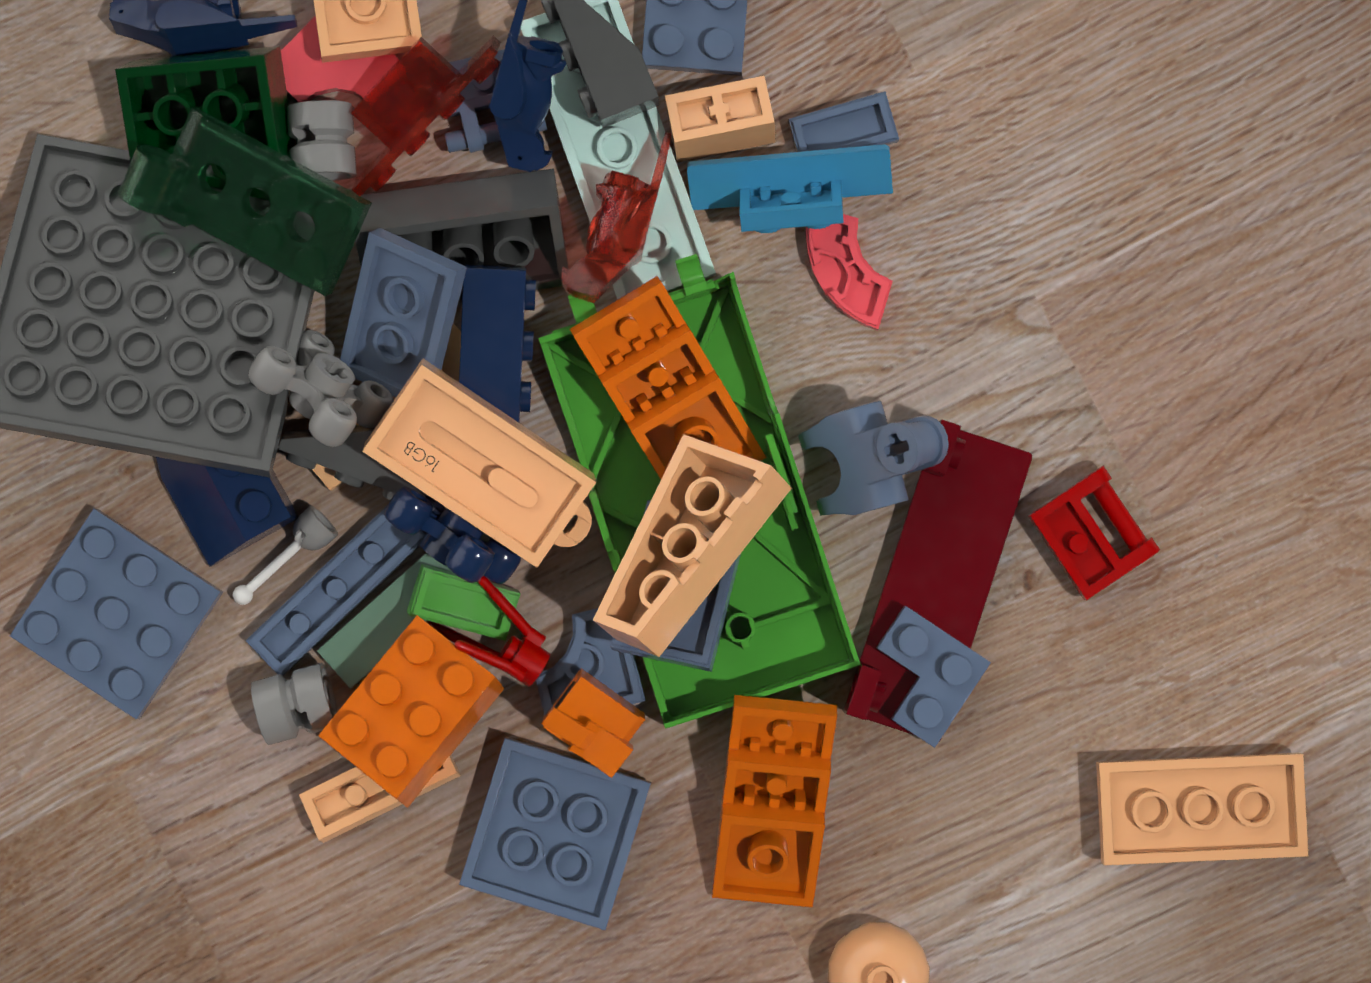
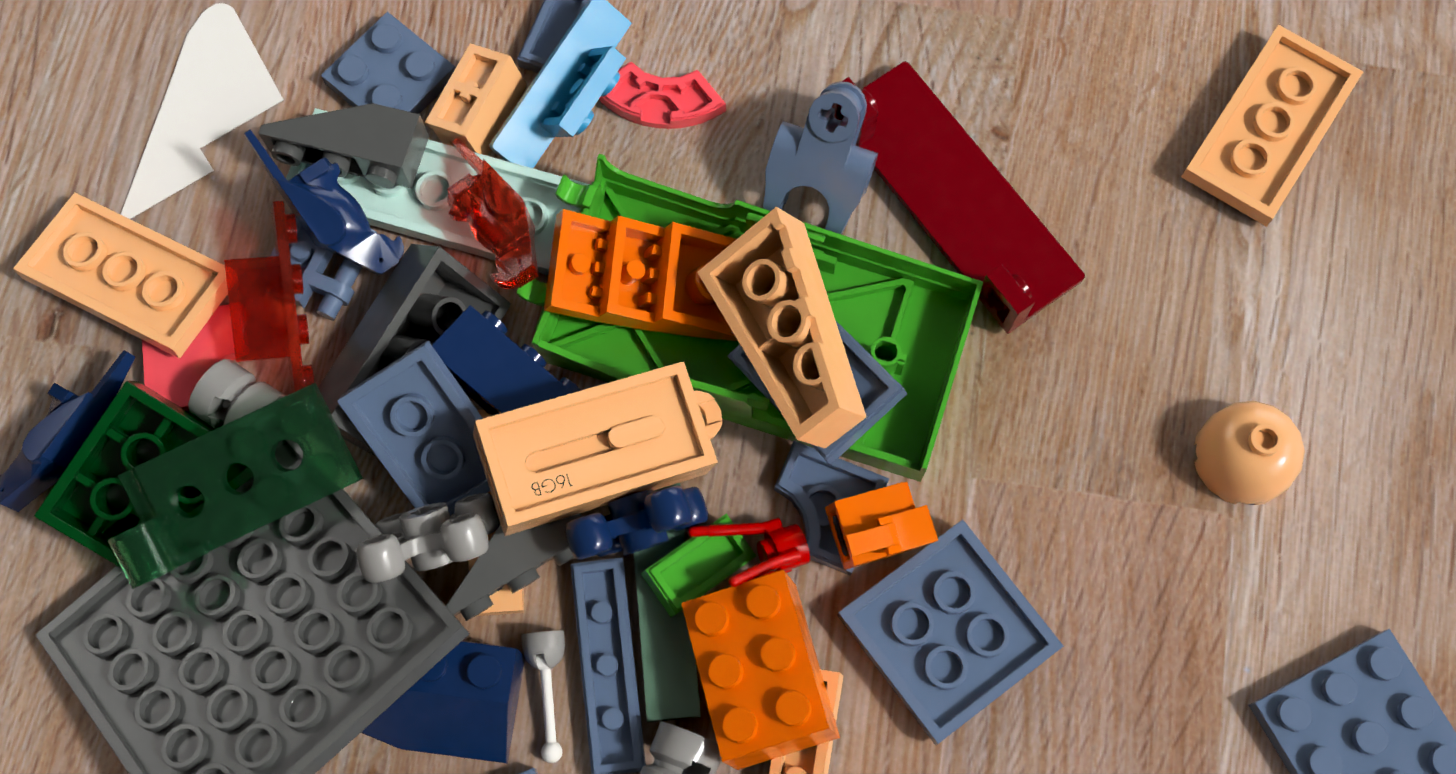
camera: 55 degrees left, 15 degrees down
orange slope [712,695,837,908] -> none
sand blue plate [876,606,991,748] -> none
red plate [1028,465,1160,600] -> none

